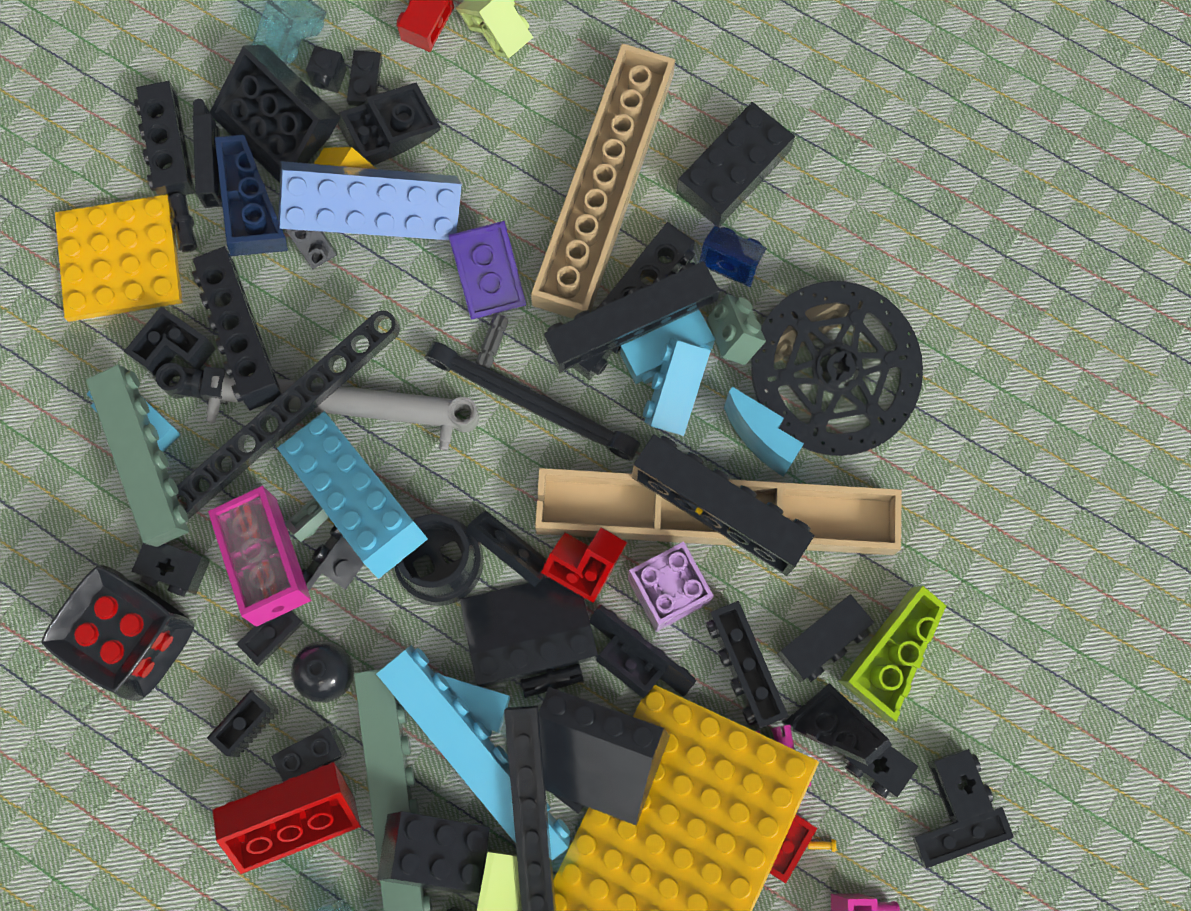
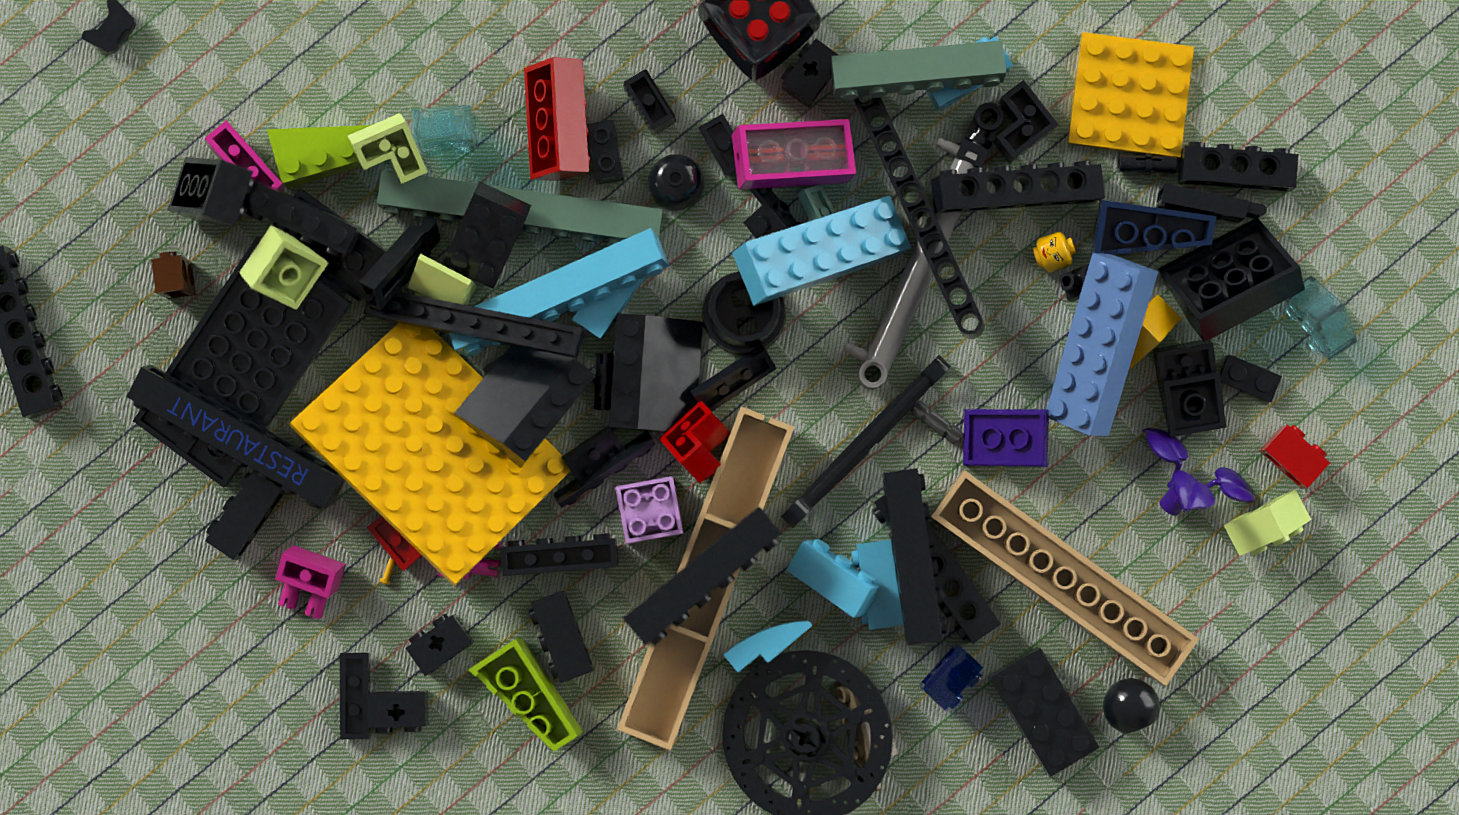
camera: 110 degrees right, 10 degrees up
black brick [306,46,347,93] -> none
sand green brick [707,294,766,365] -> none
black wing [783,683,892,766] -> none
none -> yellow head [1033,231,1077,272]
none -> black helmet [1103,678,1160,733]
none -> dark purple plant [1142,428,1256,516]

